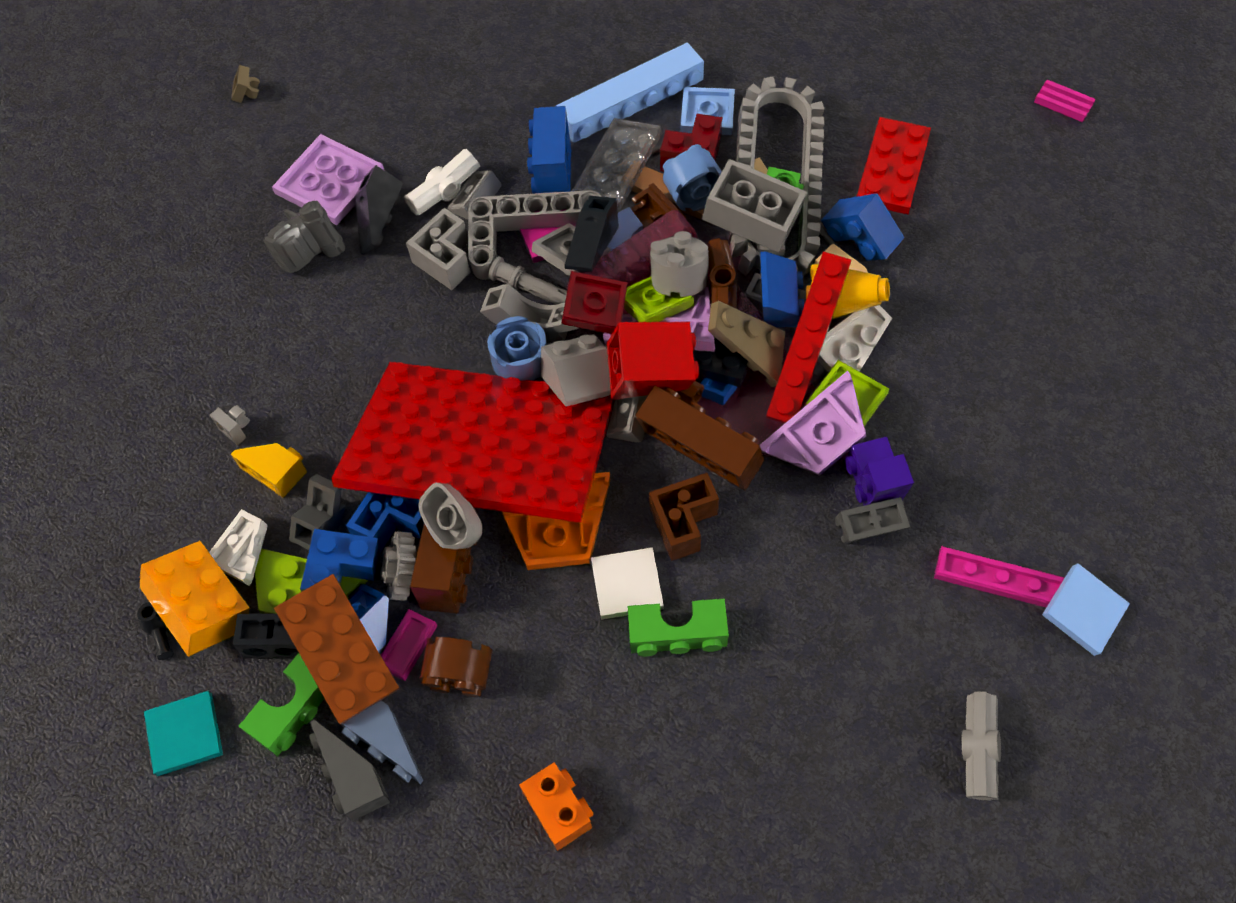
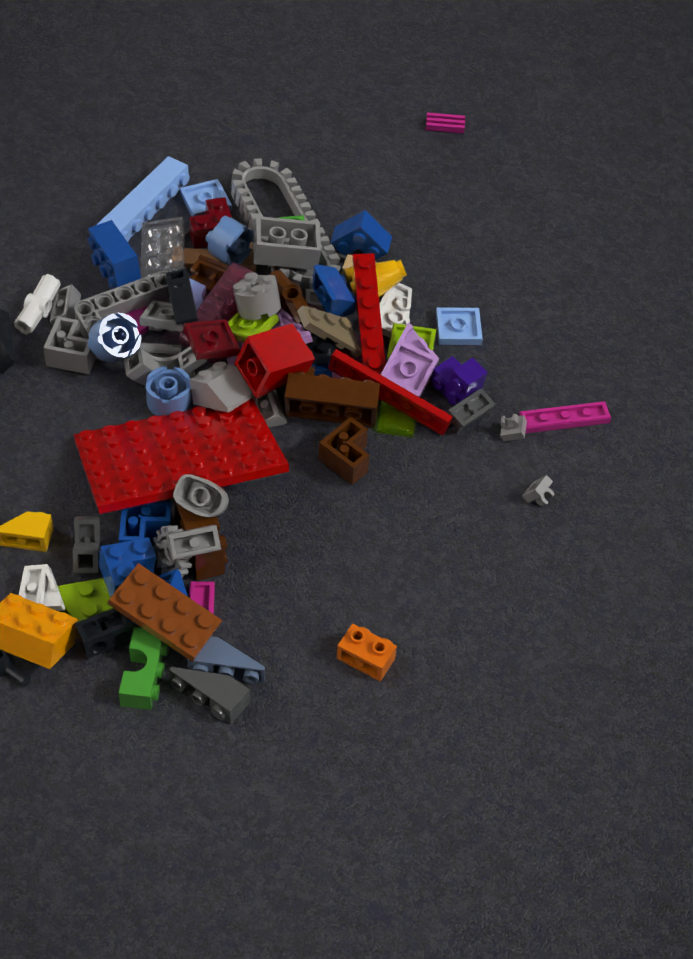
camera: 35 degrees left, 10 degrees down
teal tile [144,691,223,776] -> none
reddish brown brick [420,637,492,697] -> none
orange wing [501,472,610,570] -> none
white tile [591,547,664,620] -> none
bright green arch [627,599,729,657] -> none
red plate [857,117,931,215] -> none
light grey piece [962,692,1001,801] -> none
light blue tile [1042,563,1130,656] -> none
none -> medium blue brick [87,313,141,363]
none -> light grey slope [166,525,221,560]
none -> red plate [328,349,453,436]
none -> clear neon green piece [377,401,415,438]
none -> light blue tile [436,307,483,345]
none -> light grey tile [500,414,527,442]
none -> light grey tile [522,475,555,506]

